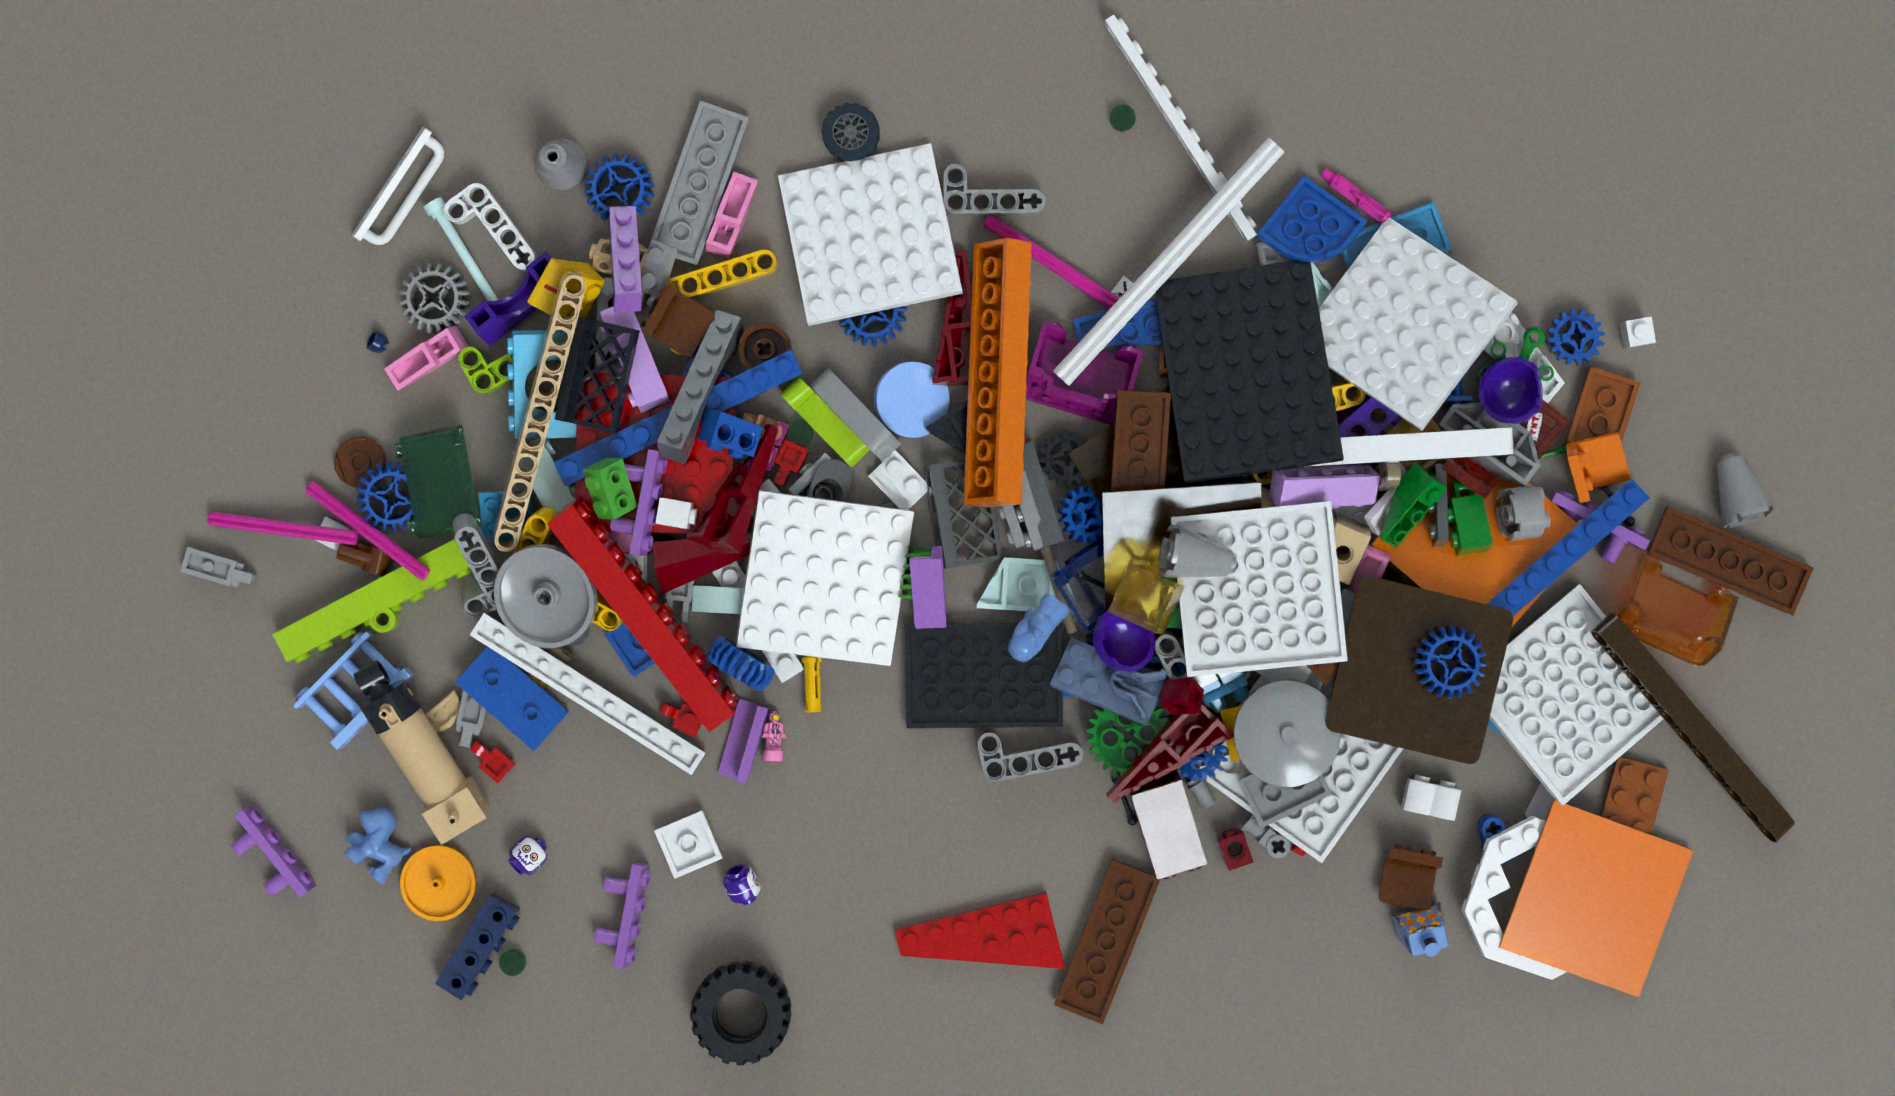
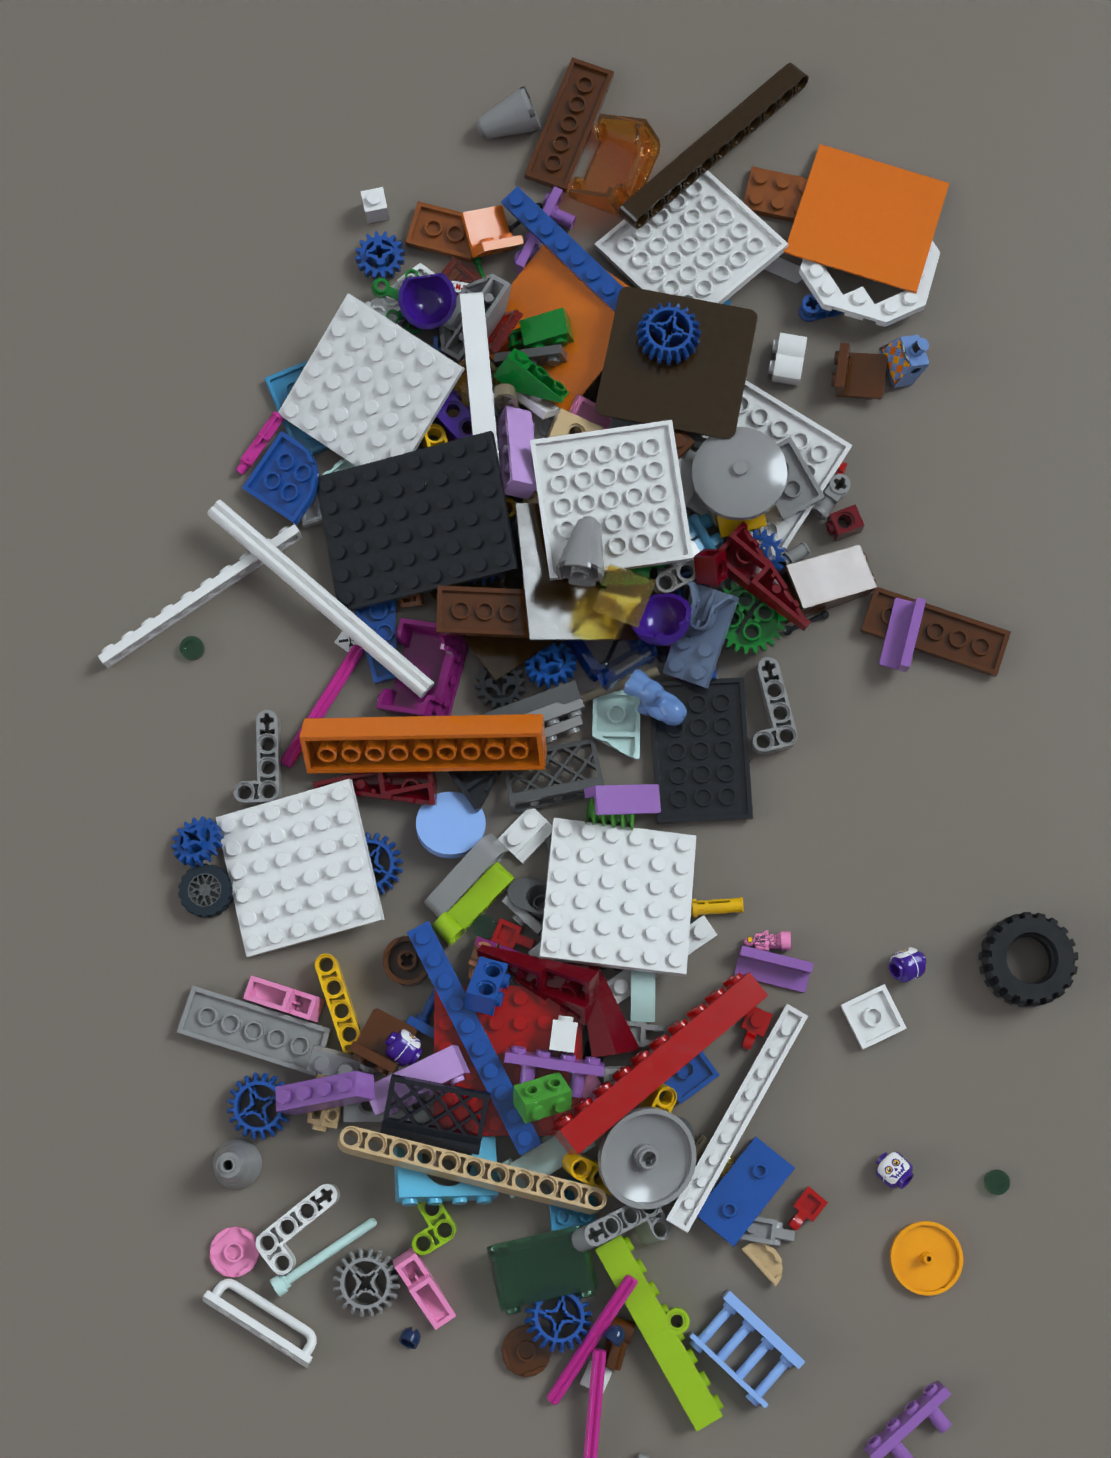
camera: 90 degrees left, 10 degrees down
medium blue animal [344,807,411,885] -> none
tan piece [353,660,490,845] -> none
dark blue brick [435,892,520,1000] -> none
dark purple arch [464,251,552,346] -> none
yellow slope [527,258,606,318] -> none
medium lavender plate [594,862,651,969] -> none
dark grey arch [657,310,744,464] -> none
blue gear [706,636,775,691] -> none
red wing [895,892,1065,969] -> none
light grey brick [1495,485,1550,542] -> none
none -> blue gear [171,816,224,868]
none -> bright pink tile [210,1226,260,1277]
none -> dark purple head [384,1029,422,1067]
none -> dark blue hinge [603,1325,625,1347]
none -> medium lavender panel [879,597,926,672]

